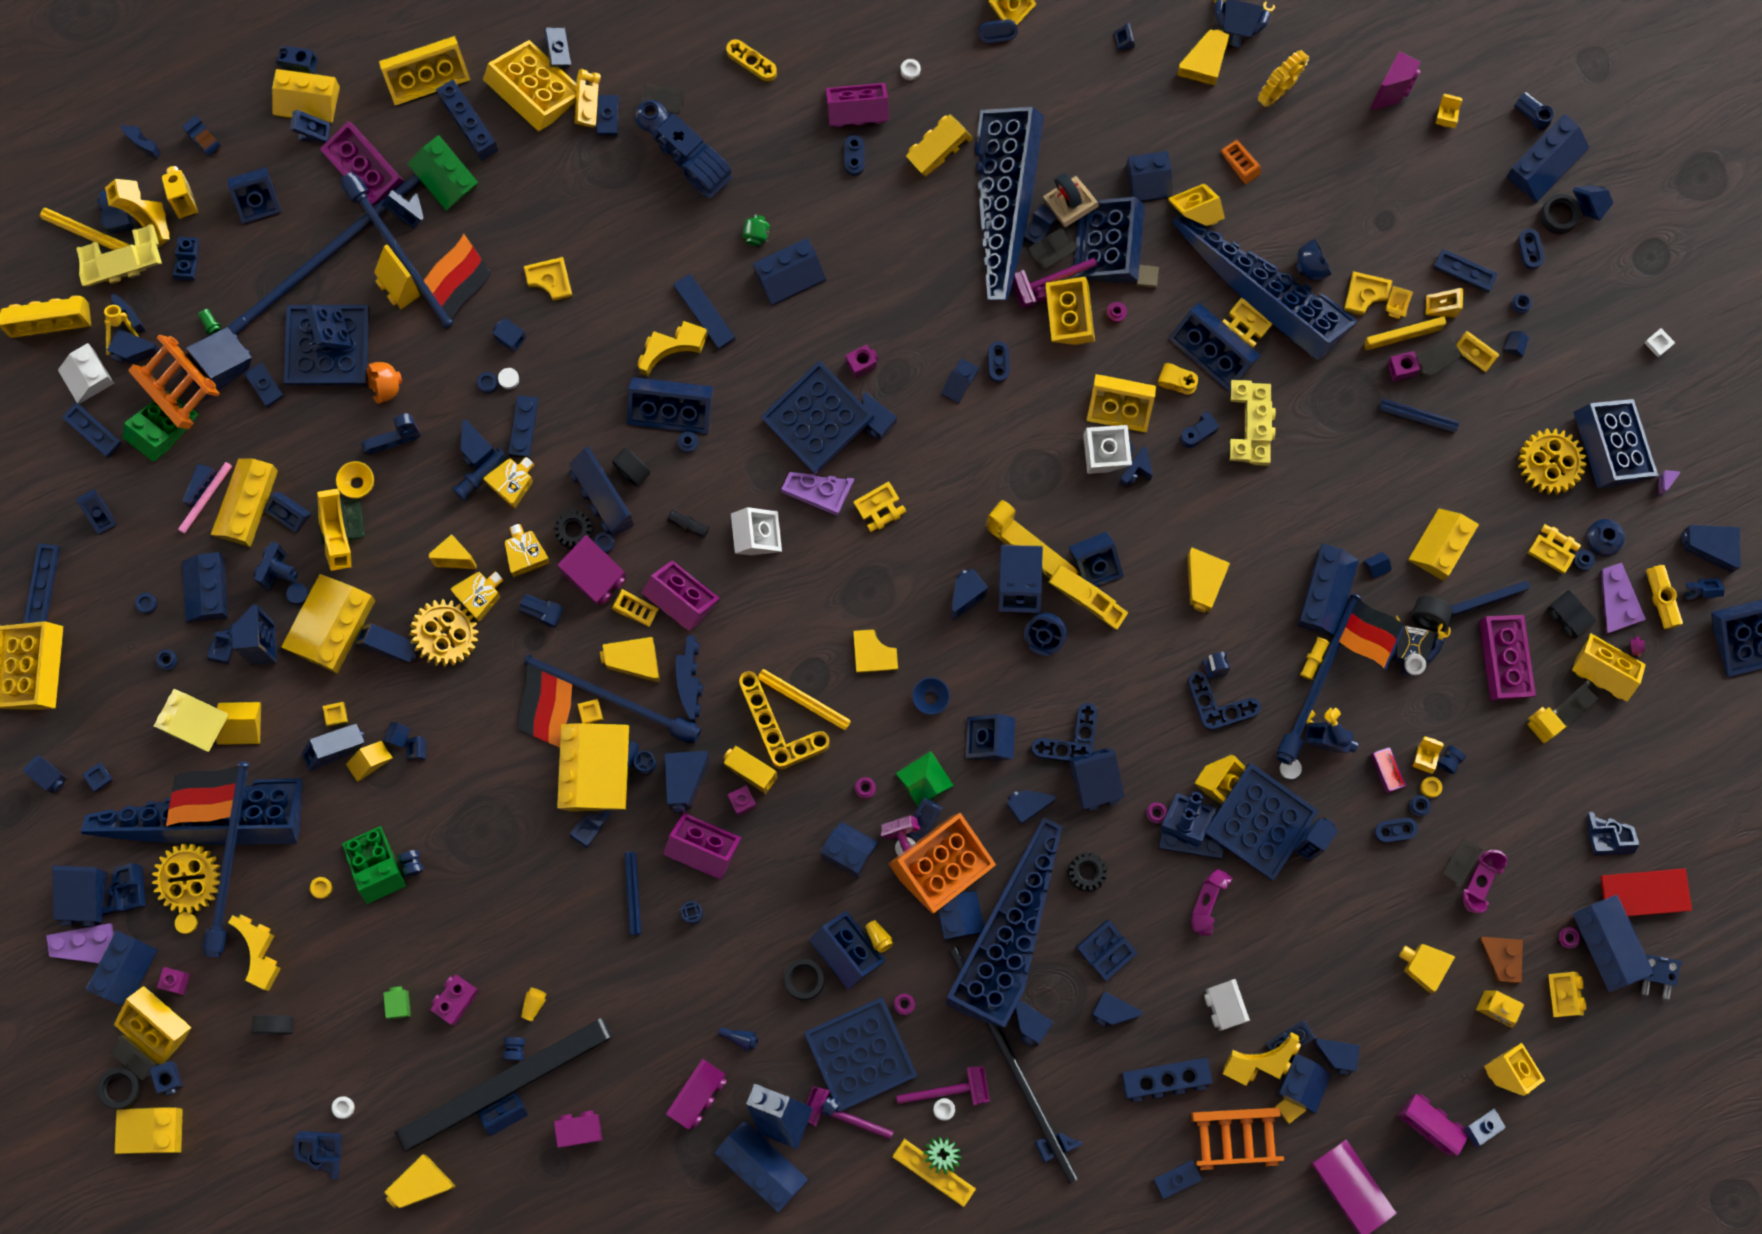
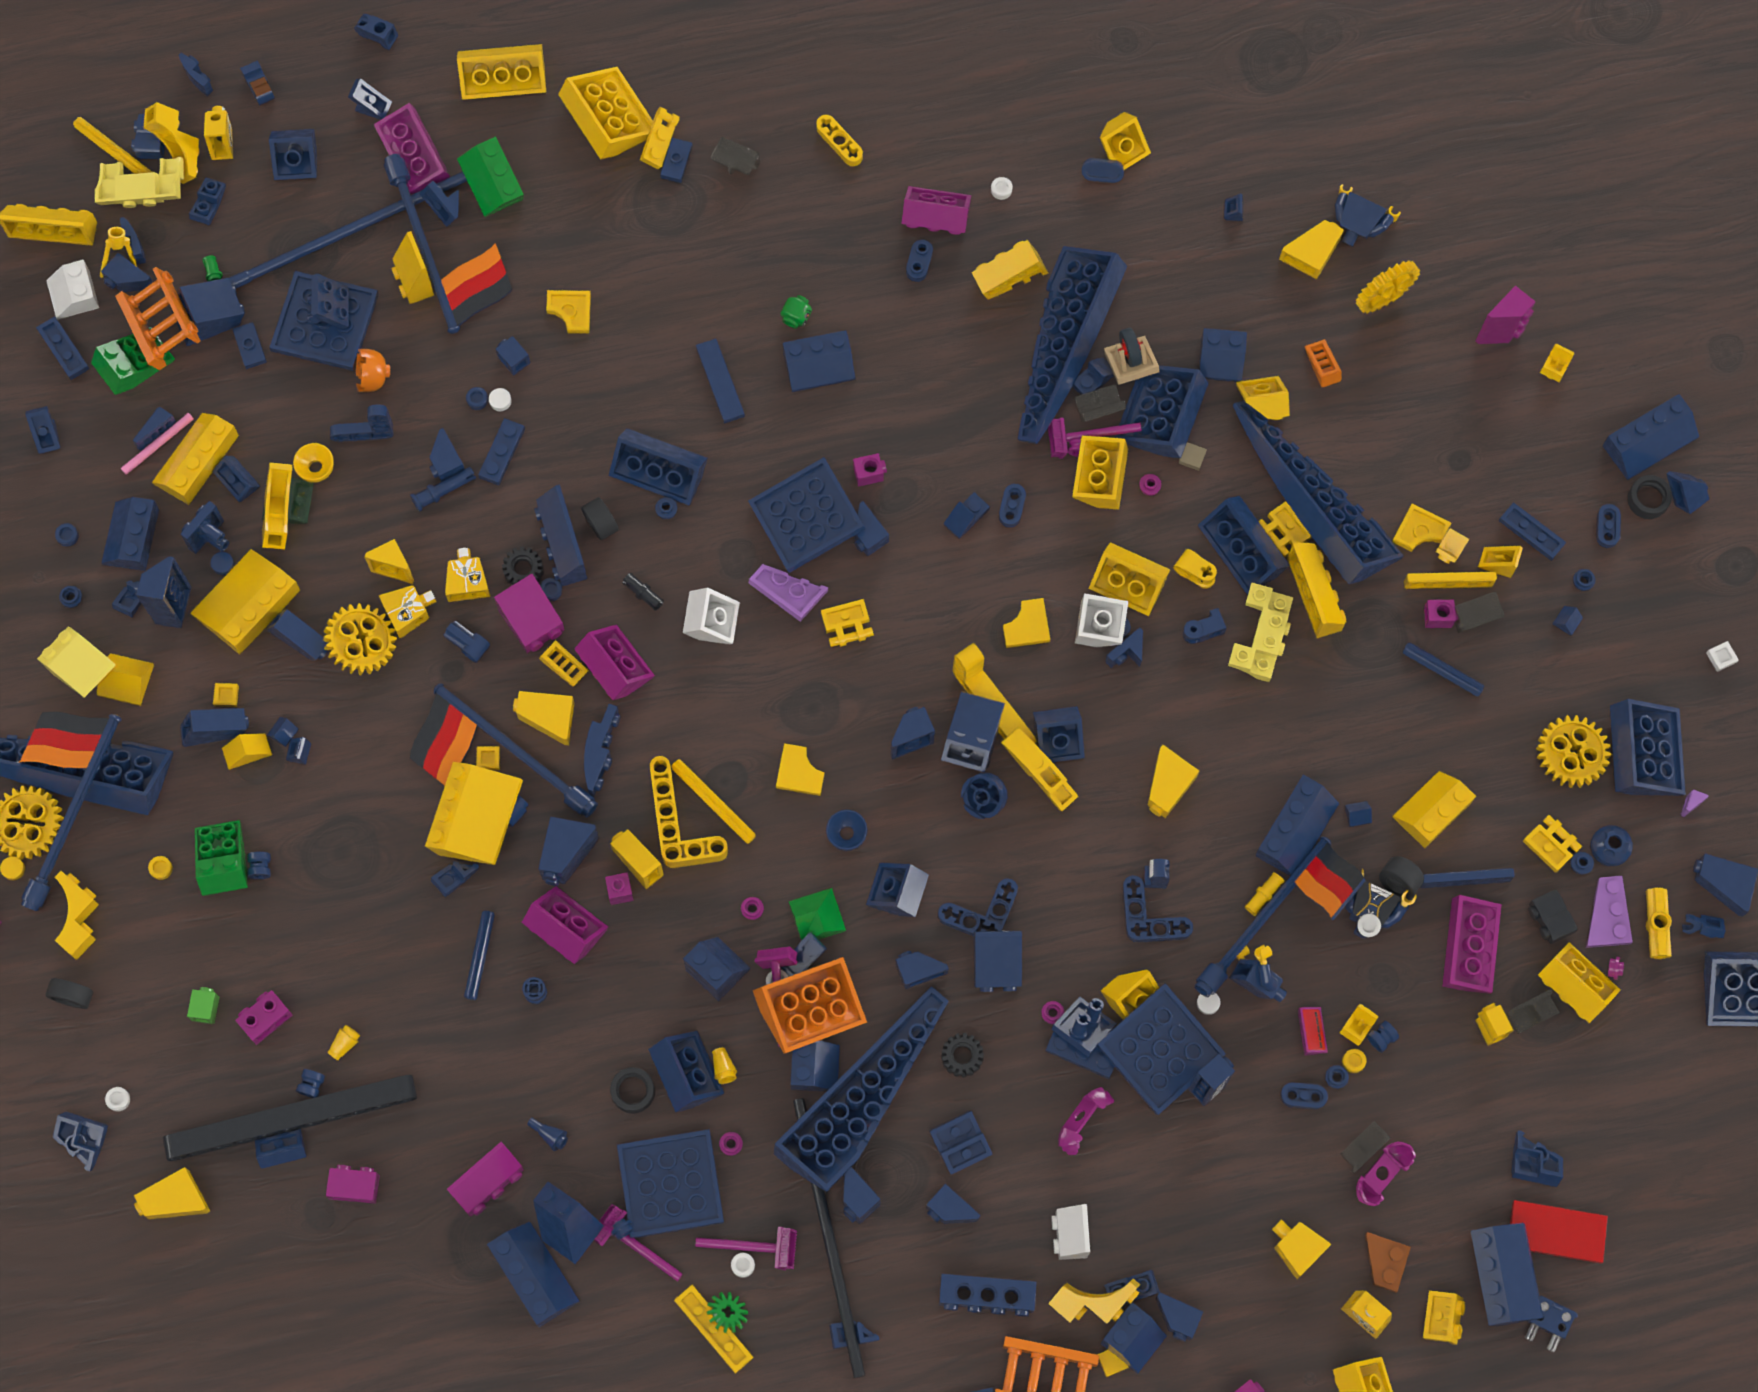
camera: 15 degrees right, 5 degrees down
yellow slope [272,69,340,124] -> none
dark blue brick [436,79,498,161] -> none
yellow torso [483,457,534,509] -> none
plate [544,28,571,68] -> none
dark blue brick [634,100,732,199] -> none
dark blue wheel [634,751,656,774] -> none
yellow arch [637,321,708,376] -> none
dark blue cylinder [1295,239,1332,280] -> none
yellow slope [1453,331,1499,372] -> none
dark blue piece [1514,92,1554,130] -> none
magenta plate [1558,927,1580,949] -> none
none -> yellow tile [1003,598,1050,648]
none -> yellow slope [1287,542,1346,638]

